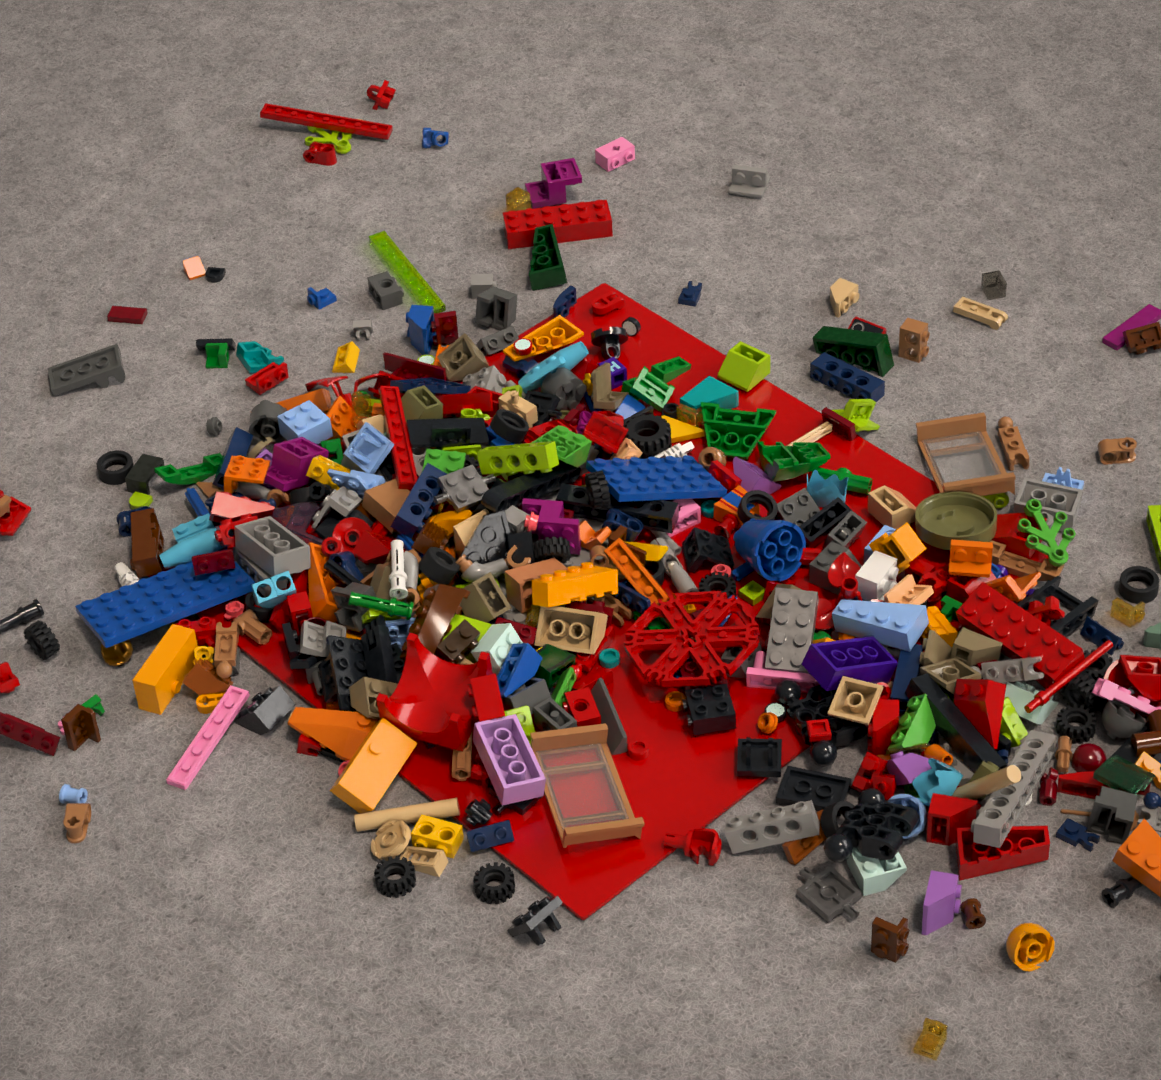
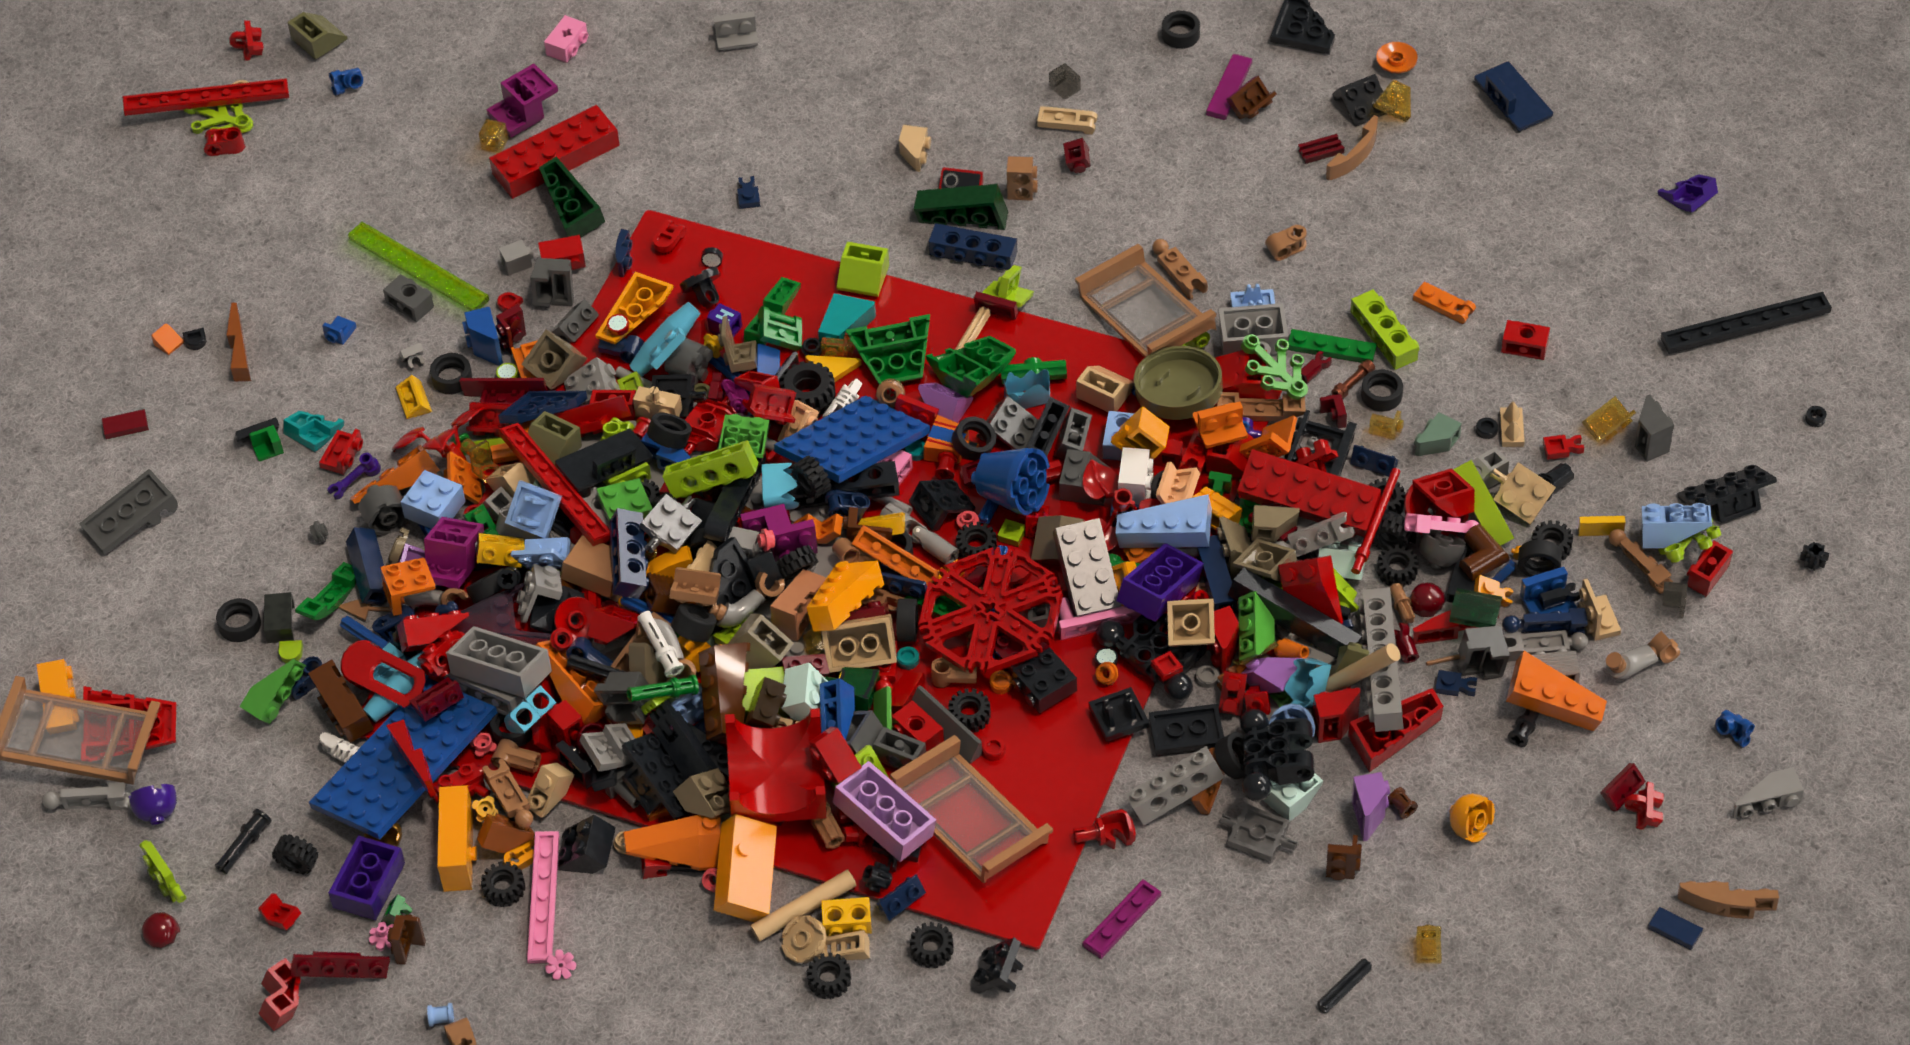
camera: 25 degrees left, 10 degrees up
none -> dark orange slope [227,302,251,381]
none -> bright green slope [239,659,306,724]
none -> olive slope [287,12,348,60]
none -> dark purple brick [327,453,381,500]
none -> dark purple brick [328,836,405,921]
none -> red piece [341,640,426,708]
none -> red slope [386,719,436,797]
none -> black tyre [430,353,472,394]
none -> black tyre [481,861,526,907]
none -> red tile [497,292,523,312]
none -> tan slope [527,763,575,818]
none -> red brick [538,235,586,270]
none -> bright pink plant [545,949,576,980]
none -> medium nougat bracket [669,567,721,606]
none -> medium azure piece [761,463,799,510]
none -> black tyre [896,598,918,642]
none -> medium nougat piece [931,657,977,688]
none -> black tyre [948,688,991,732]
none -> dark red brick [1063,138,1091,173]
none -> magenta tile [1082,879,1161,959]
none -> black tyre [1162,11,1200,49]
none -> light grey tile [1196,665,1219,688]
none -> green plate [1288,329,1377,363]
none -> dark red bar [1301,351,1332,384]
none -> black axle [1317,958,1372,1013]
none -> dark red bracket [1319,394,1347,429]
none -> copper bar [1331,360,1375,399]

